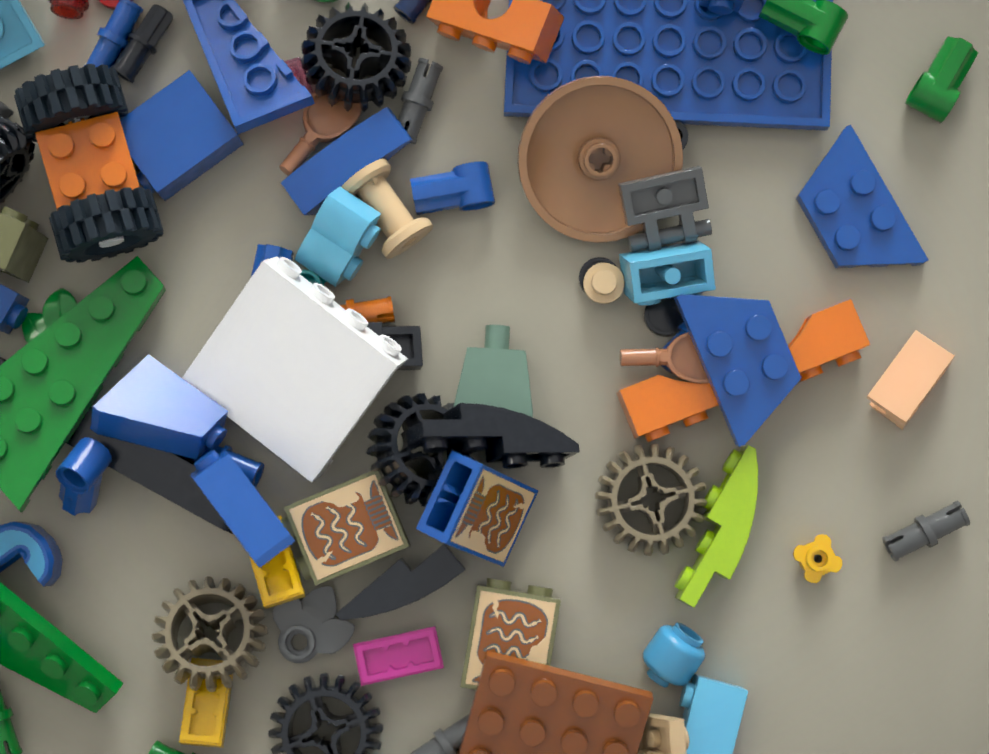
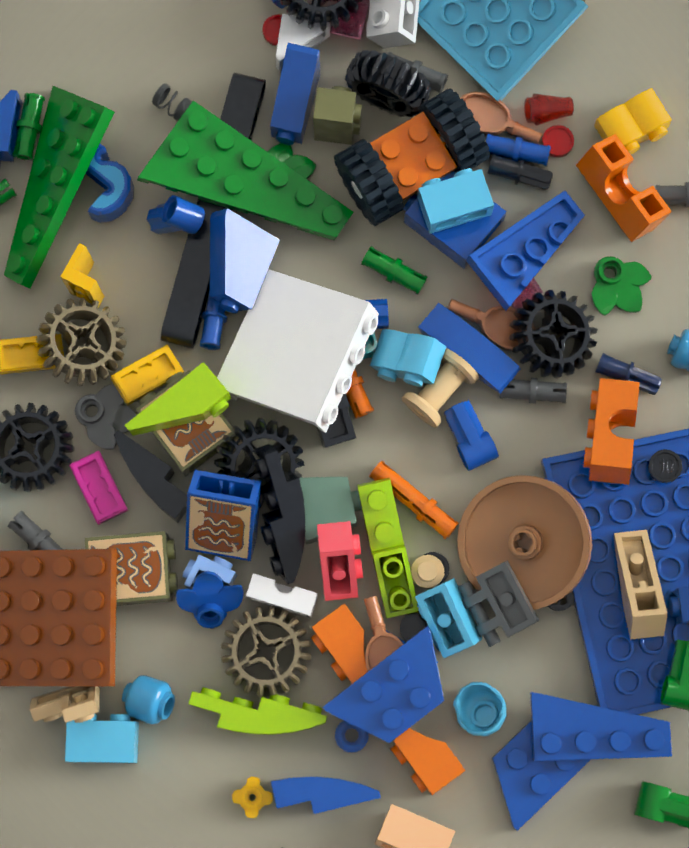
camera: 80 degrees right, 5 degrees down
slope [190,450,295,568] -> none
none -> yellow panel [60,243,105,308]
none -> lime slope [124,362,232,436]
none -> blue plate [176,571,244,628]
none -> light blue bracket [182,554,237,589]
none -> white piece [246,573,318,618]
none -> blue slope [271,776,381,814]
none -> coral brick [317,521,363,601]
none -> blue plate [335,720,369,752]
none -> lime slope [357,478,419,619]
none -> green pin [361,246,428,295]
none -> orange pin [369,460,459,540]
none -> medium azure brick [417,168,494,234]
none -> medium azure hair [453,682,507,736]
none -> nougat piece [460,92,543,144]
none -> blue wing [530,692,672,761]
none -> tan slope [613,530,667,640]

